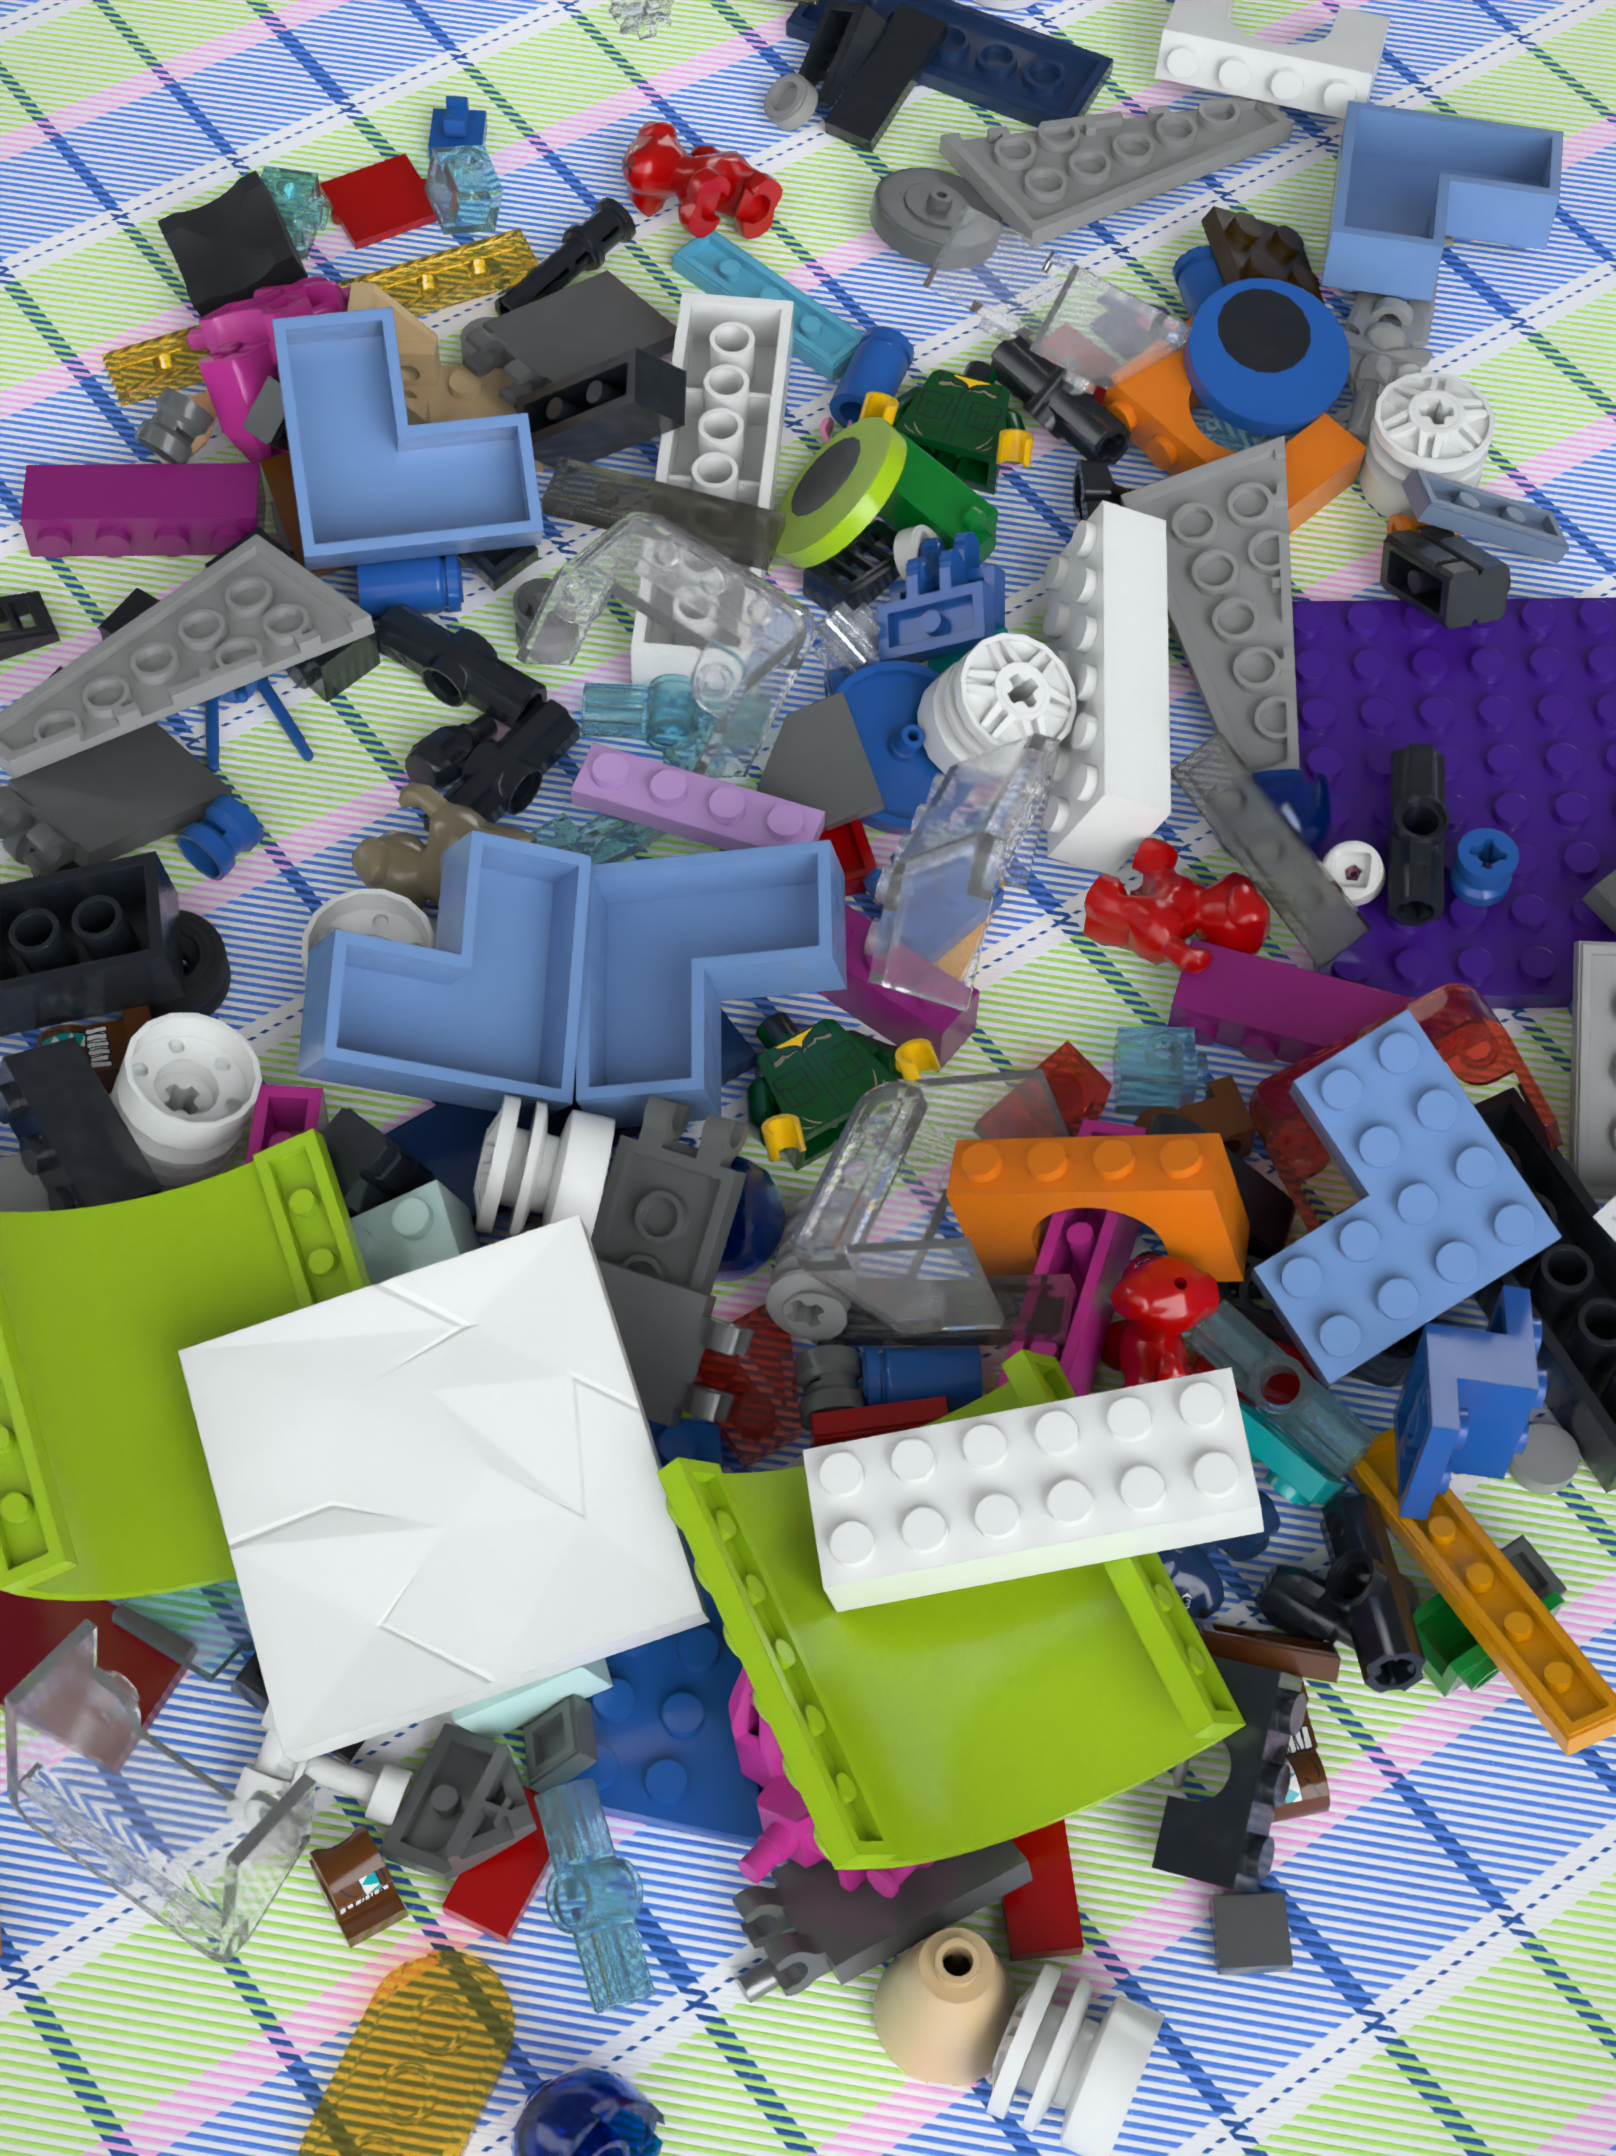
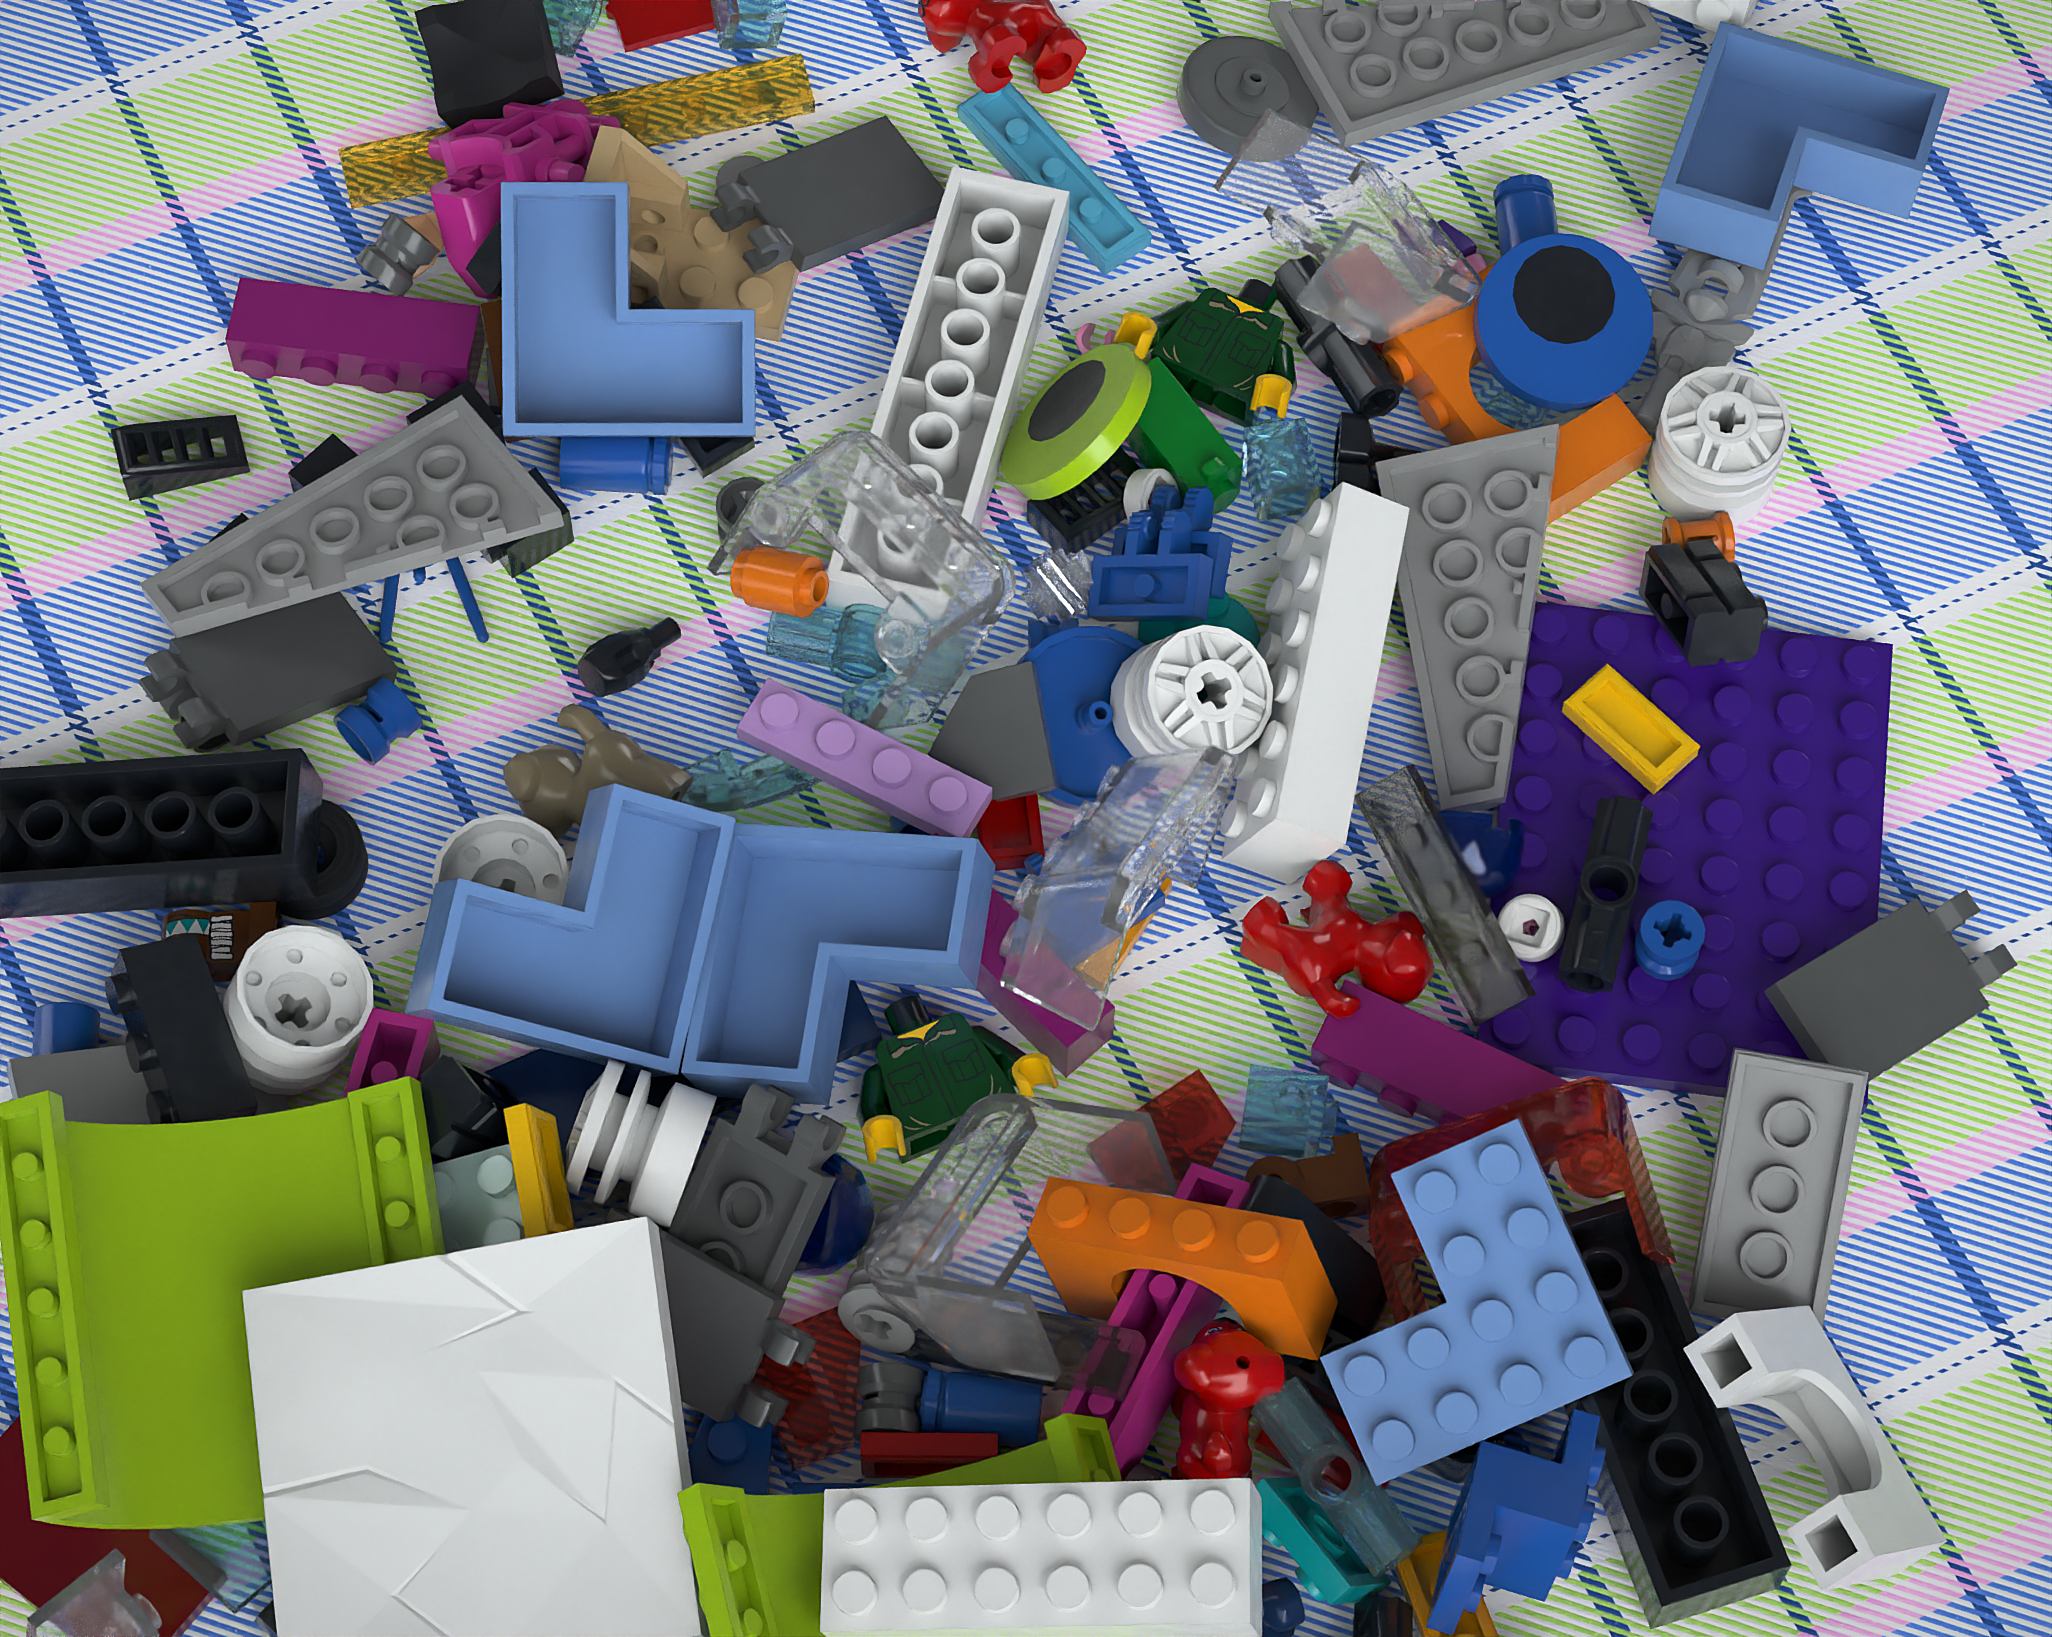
camera: 10 degrees right, 5 degrees up
black piece [376,605,547,728] -> none
black piece [423,699,580,833] -> none
black pin [494,197,636,316] -> none
black brick [516,348,686,473] -> none
clear smoke tile [542,457,785,571] -> none
blue piece [829,326,915,428] -> none
dark brown plate [1201,206,1326,305] -> none
sand blue tile [1401,469,1570,564] -> none
light grey tile [1509,1423,1580,1494] -> none
none -> yellow tile [503,1103,575,1239]
none -> orange brick [730,545,829,618]
none -> clear light blue brick [1241,417,1322,522]
none -> yellow tile [1562,663,1700,795]

